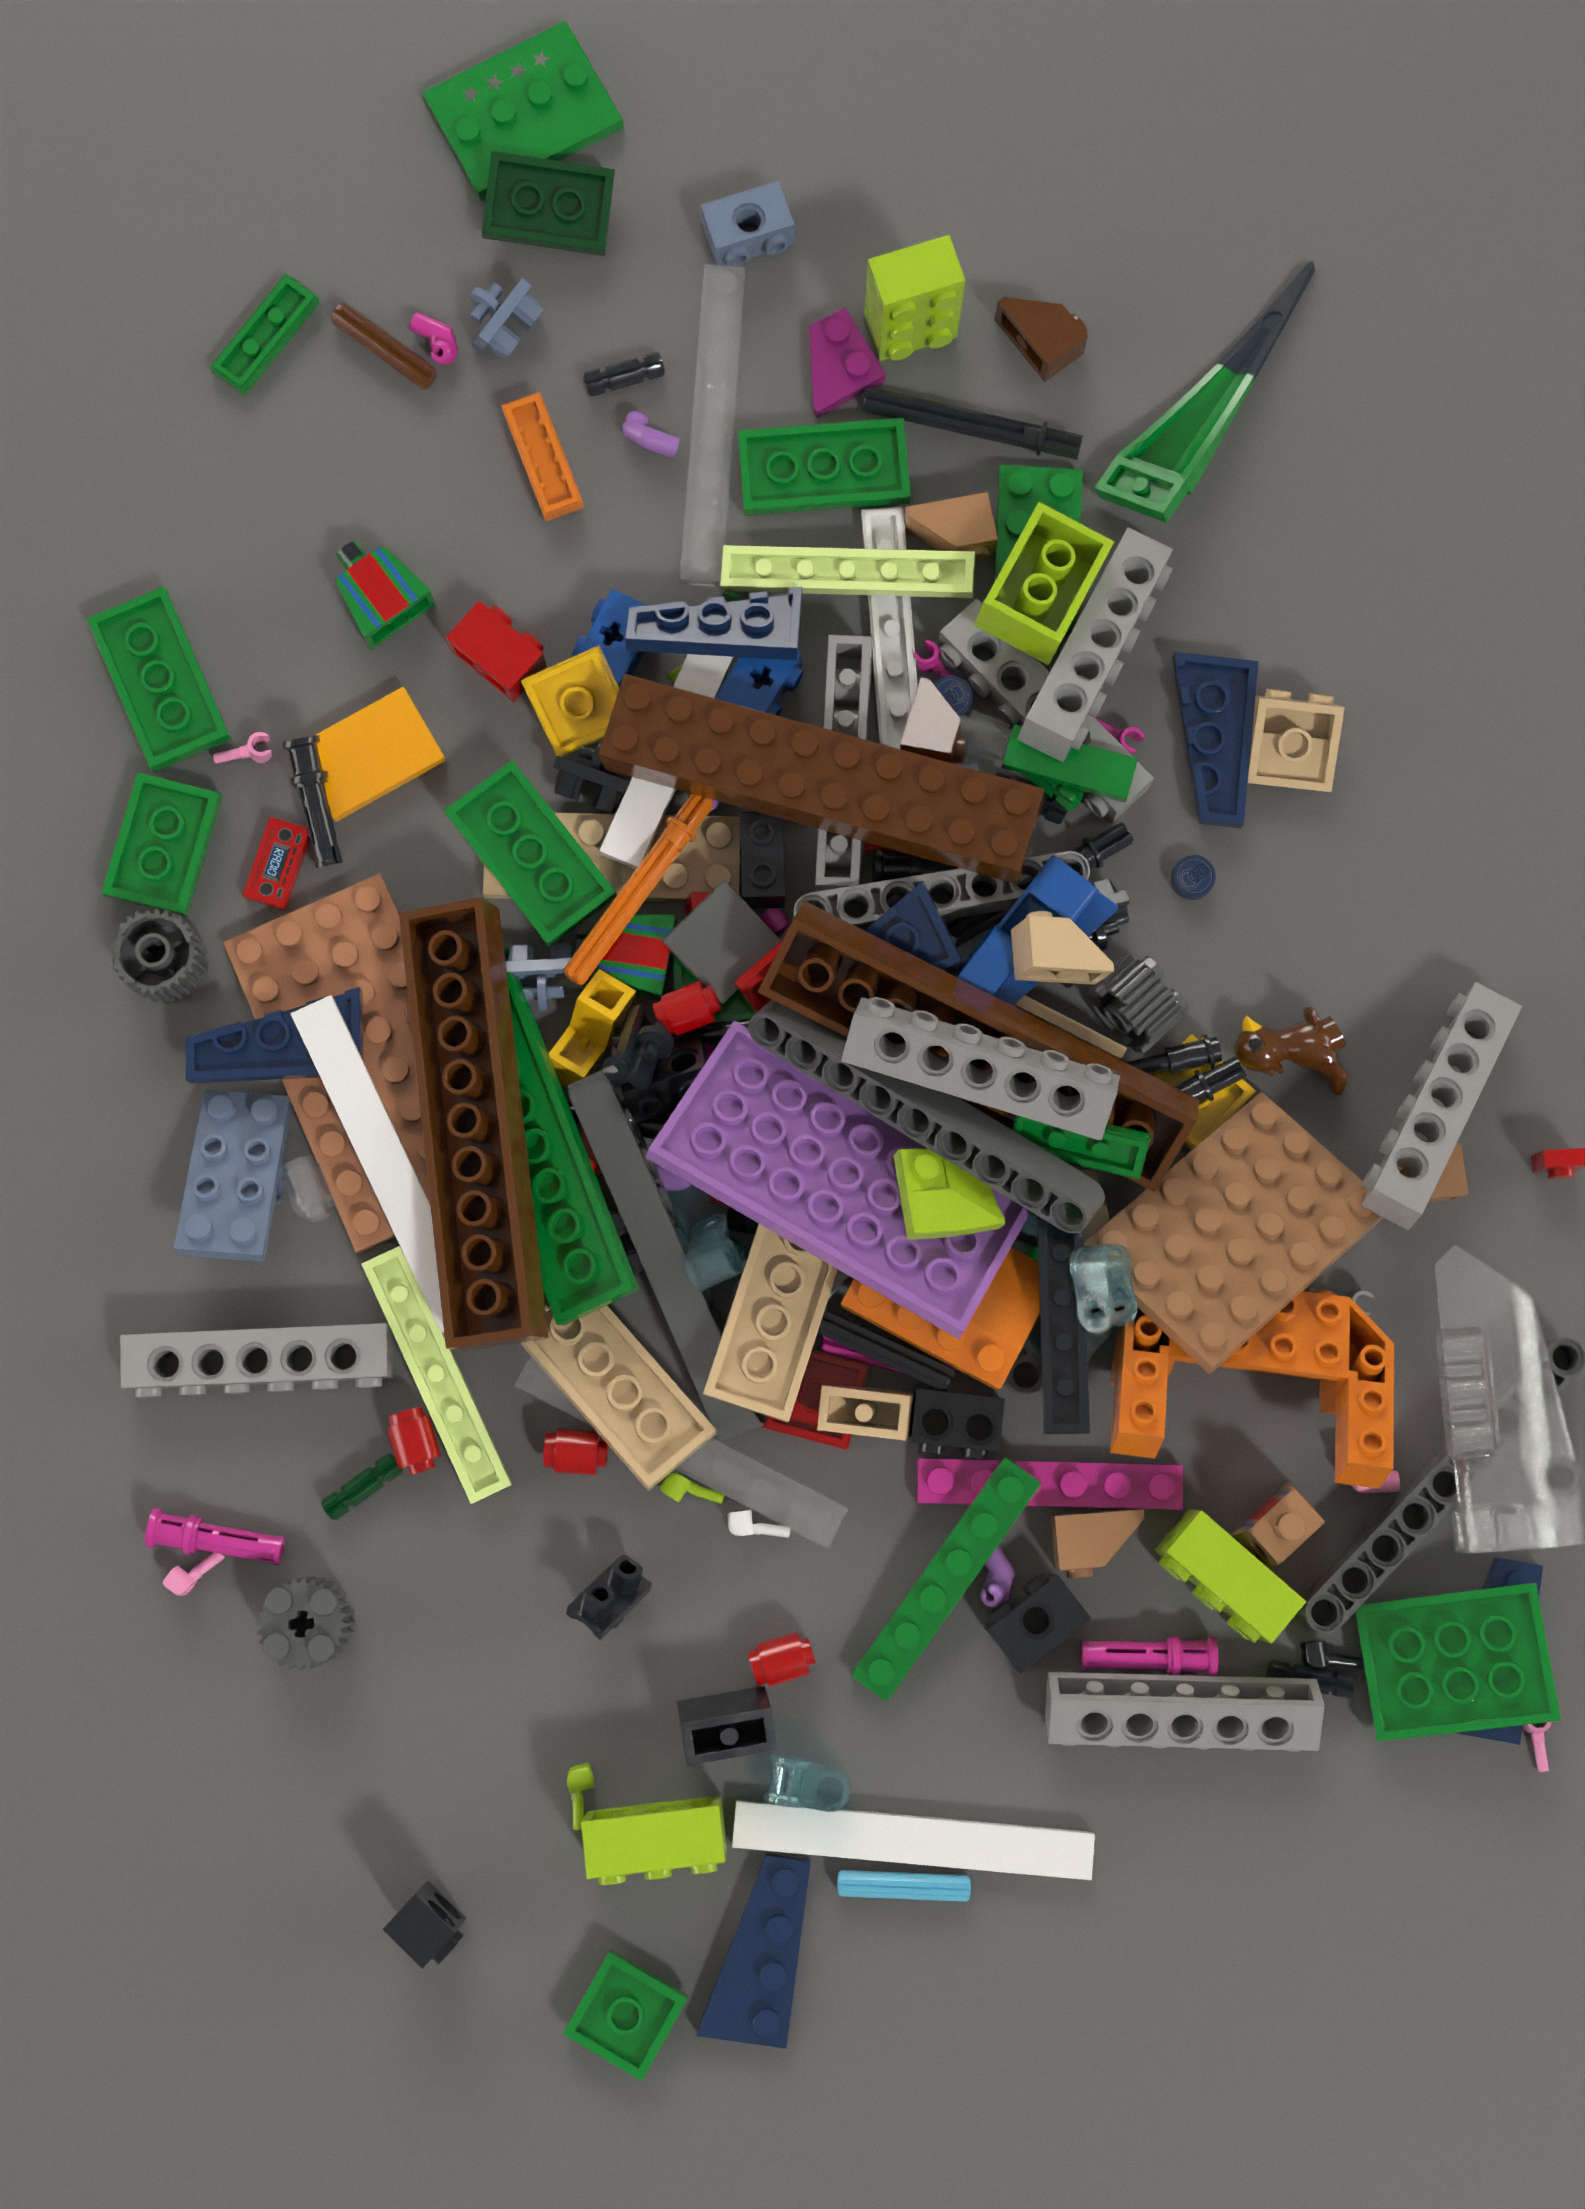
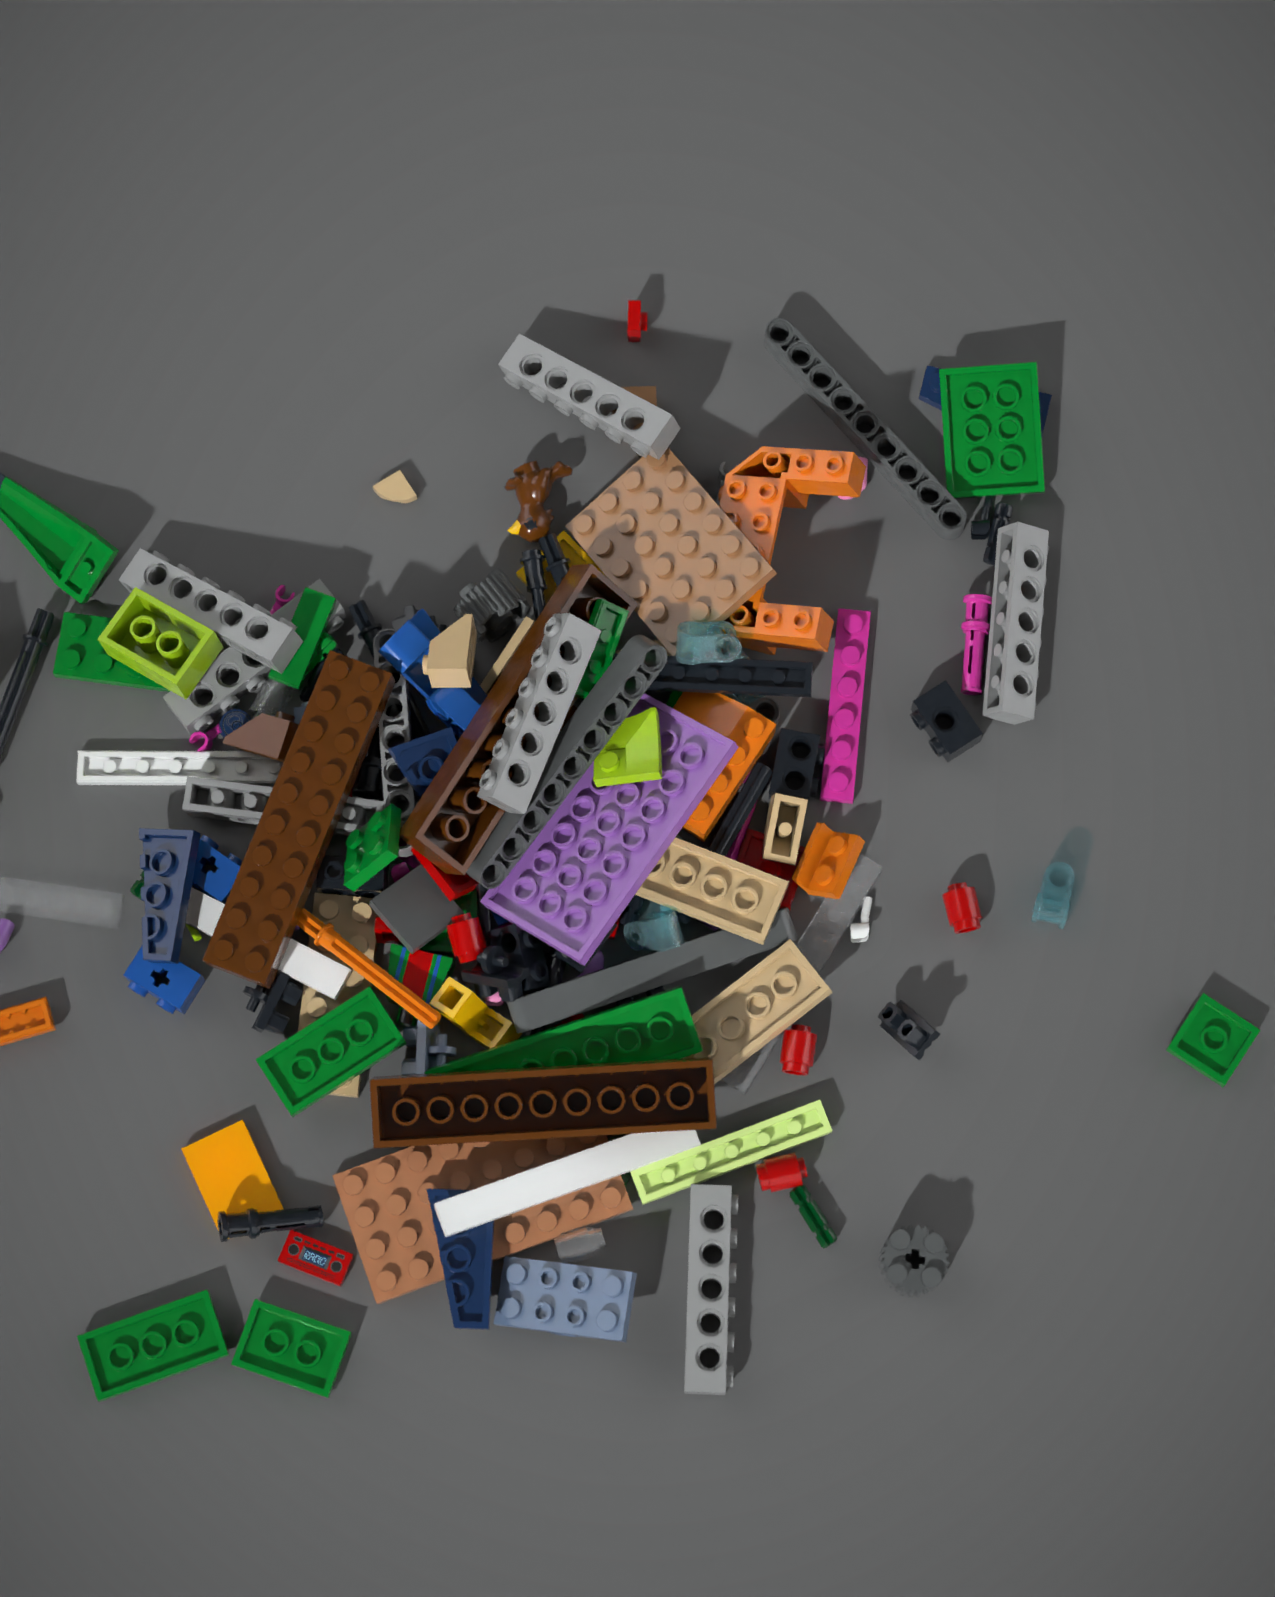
camera: 80 degrees left, 5 degrees down
dark grey brick [111,909,209,1004] -> none
dark pink pin [145,1508,285,1565] -> none
bright pink hand [163,1552,225,1596] -> none
bright pink hand [213,732,272,764] -> none
torso [335,541,436,650] -> none
black brick [382,1880,466,1969] -> none
red brick [446,600,547,703] -> none
yellow tile [521,645,619,757] -> none
lime hand [567,1763,595,1830] -> none
lime brick [581,1795,727,1885] -> none
lime hand [660,1472,725,1504] -> none
black brick [677,1686,777,1766] -> none
dark blue wing [696,1853,811,2049] -> none
yellowish green plate [720,545,976,598] -> none
white tile [732,1799,1095,1880] -> none
green plate [738,418,911,516] -> none
medium azure axle [837,1870,971,1902] -> none
green plate [851,1456,1042,1702] -> none
medium nougat slope [904,492,998,563] -> none
medium lavender arm [980,1546,1016,1608] -> none
medium nougat slope [1050,1509,1145,1578] -> none
lime brick [1154,1510,1307,1644] -> none
dark blue tile [1171,855,1216,900] -> none
dark blue wing [1172,652,1259,828] -> none
medium nougat torso [1230,1481,1325,1568] -> none
tan plate [1248,688,1345,792] -> none
clear panel [1434,1245,1585,1553] -> none
bright pink hand [1522,1722,1552,1772] -> none
none -> green plate [344,803,402,891]
none -> tan tile [373,470,417,503]
none -> orange bracket [792,822,865,900]

